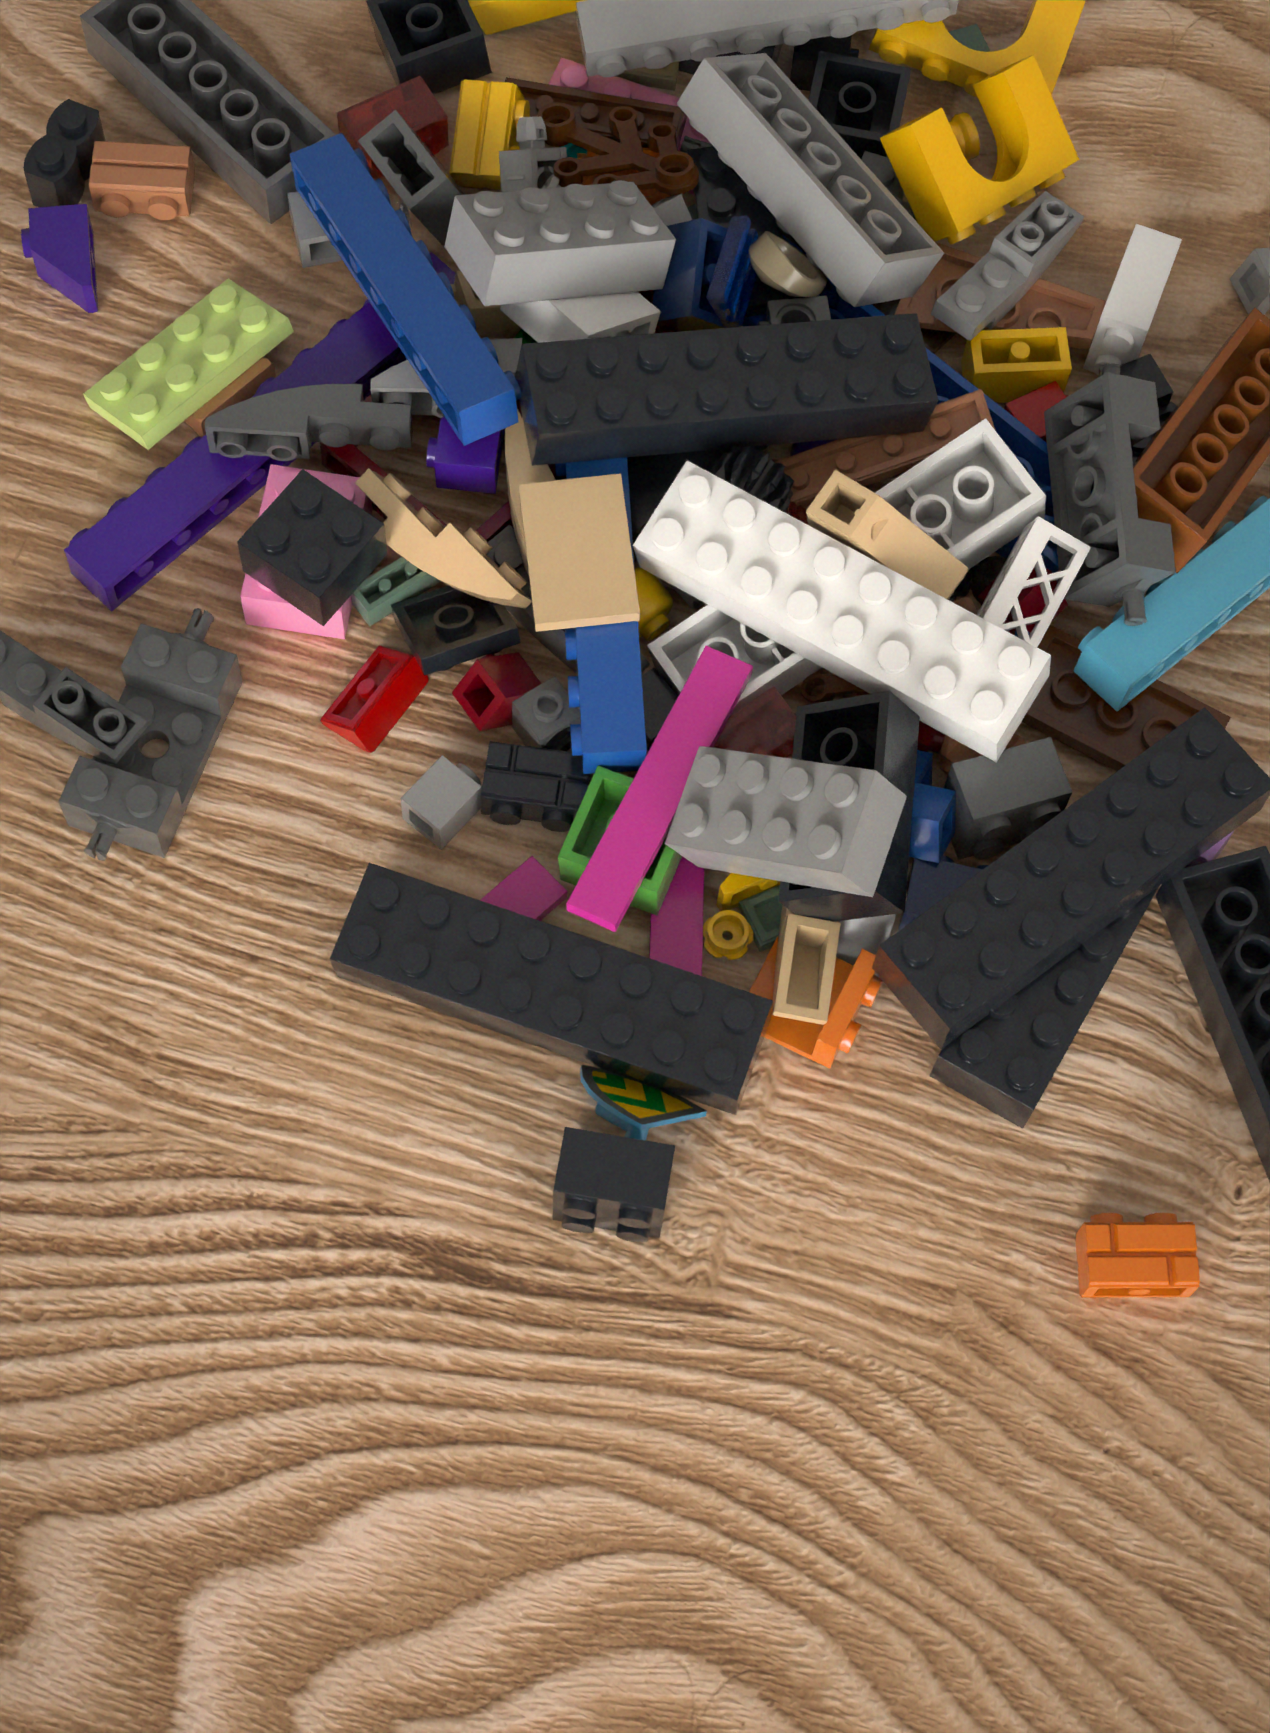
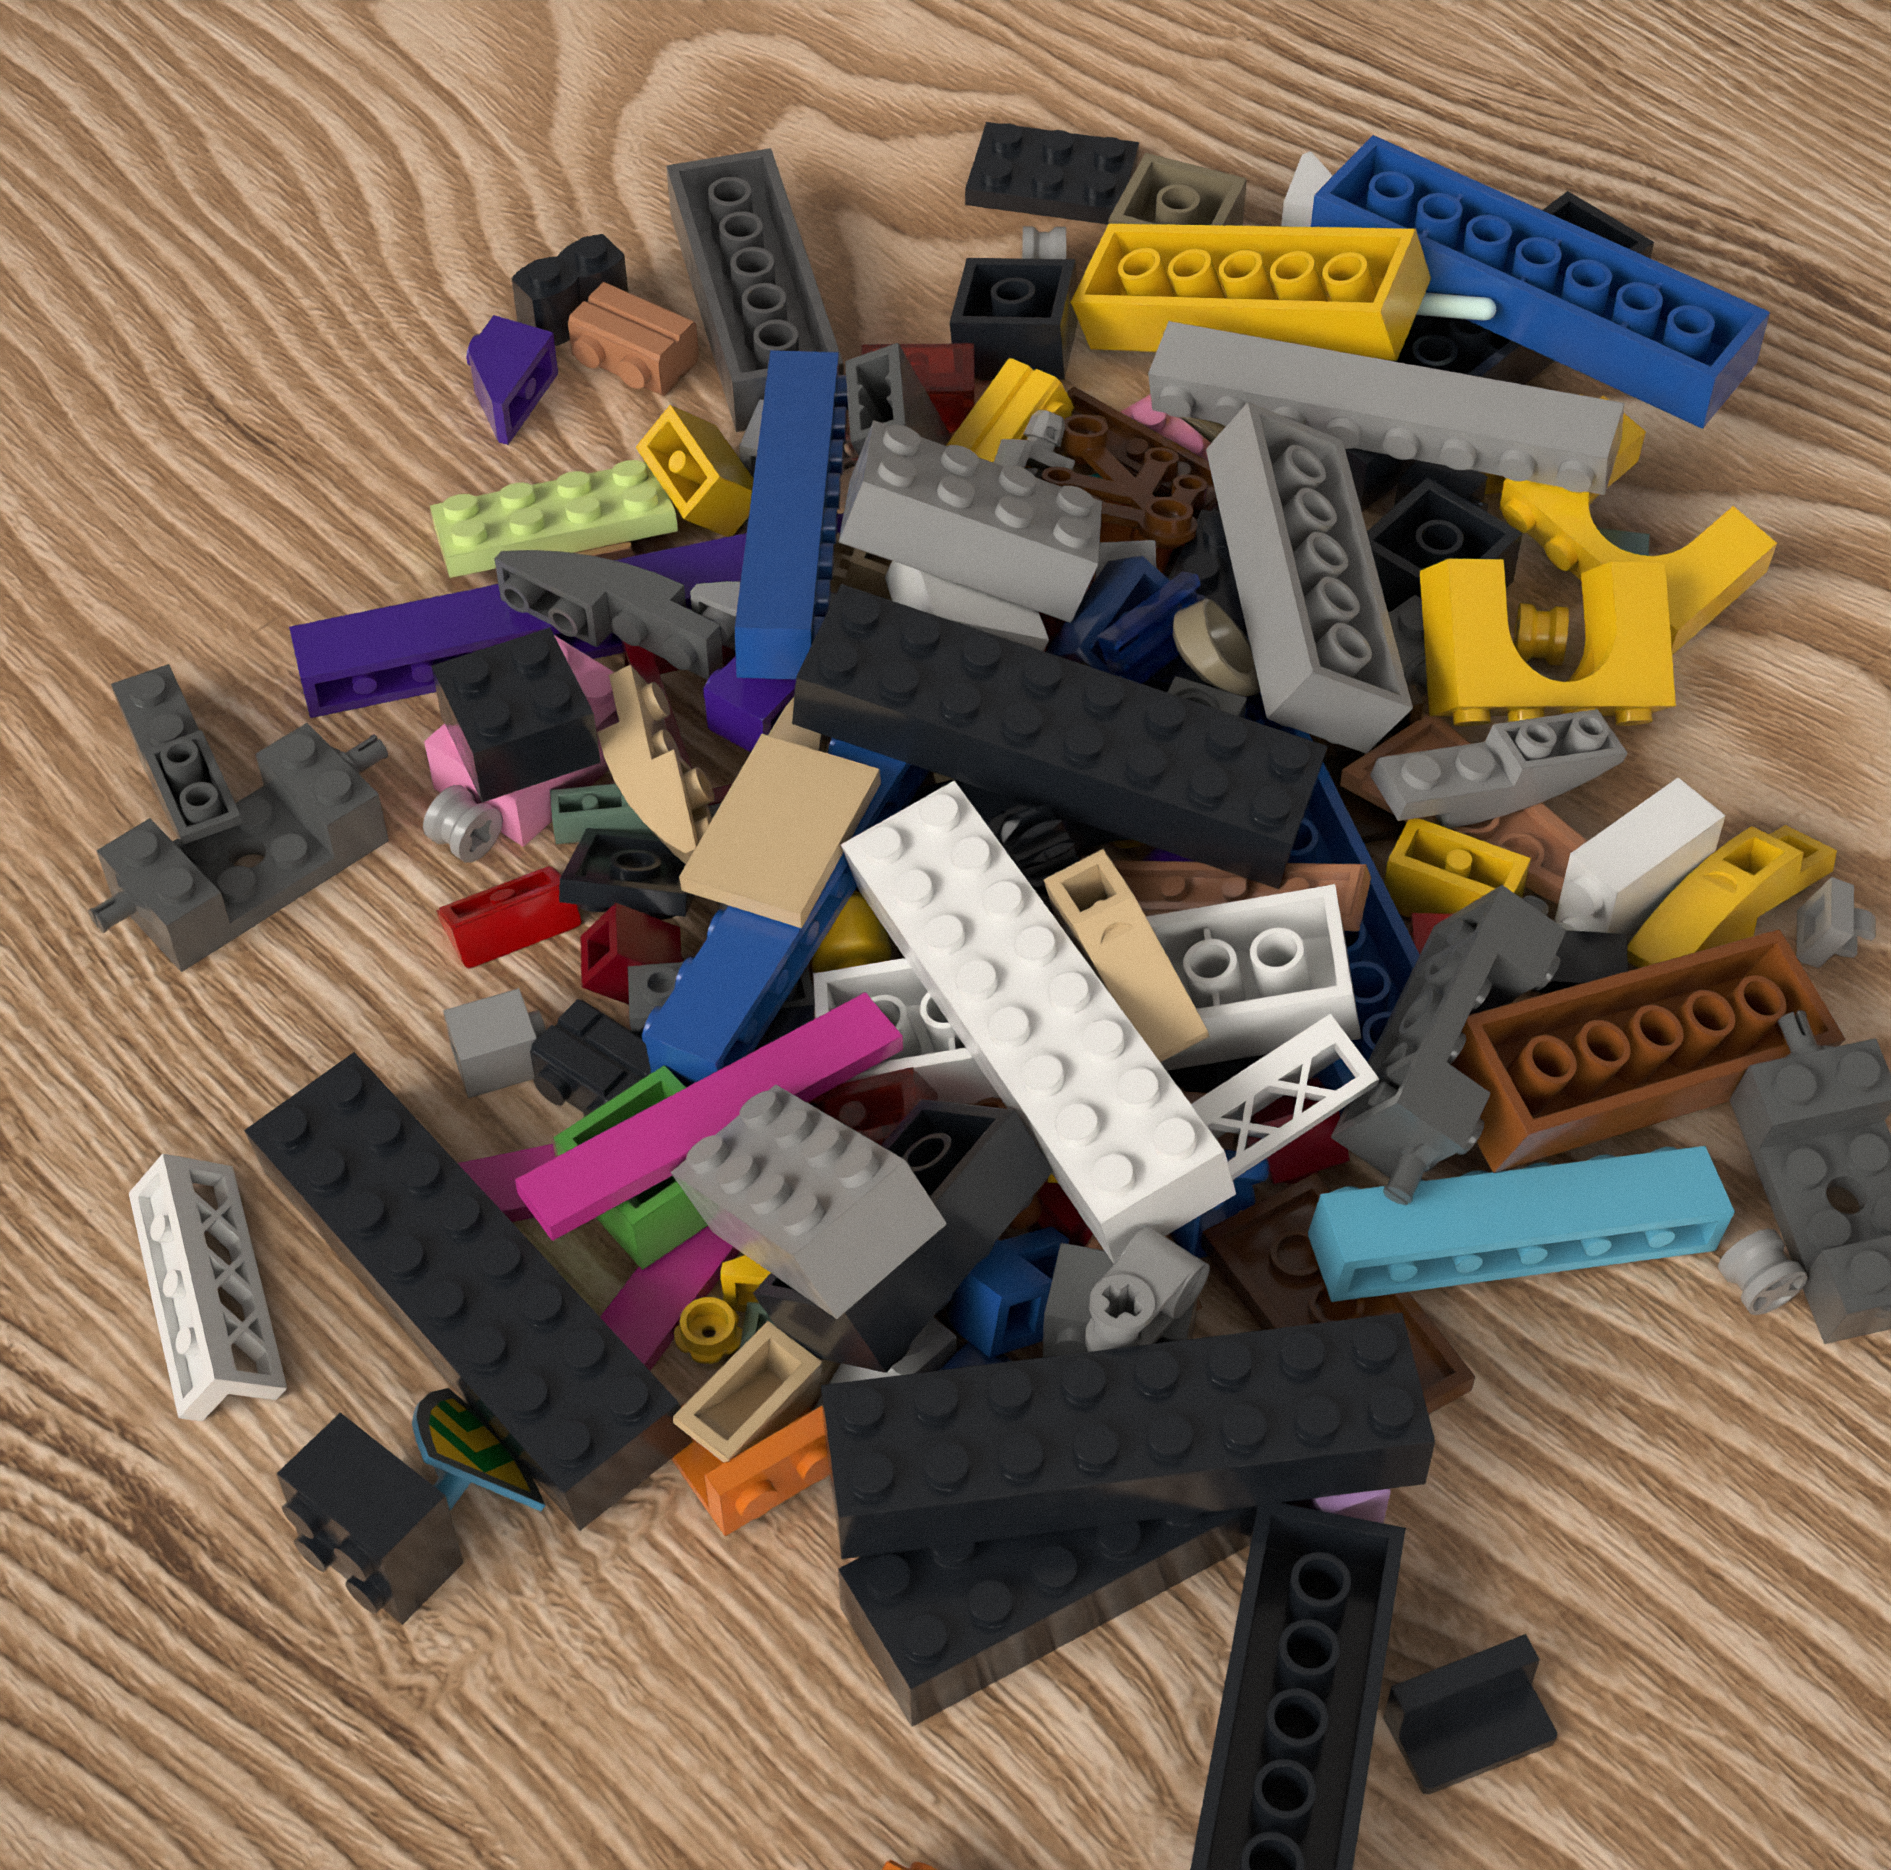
camera: 35 degrees right, 15 degrees down
none -> white fence [129,1154,287,1421]
none -> light grey wheel [423,785,503,863]
none -> yellow brick [636,405,754,537]
none -> light grey piece [1085,1226,1210,1352]
none -> yellow slope [1627,825,1837,968]

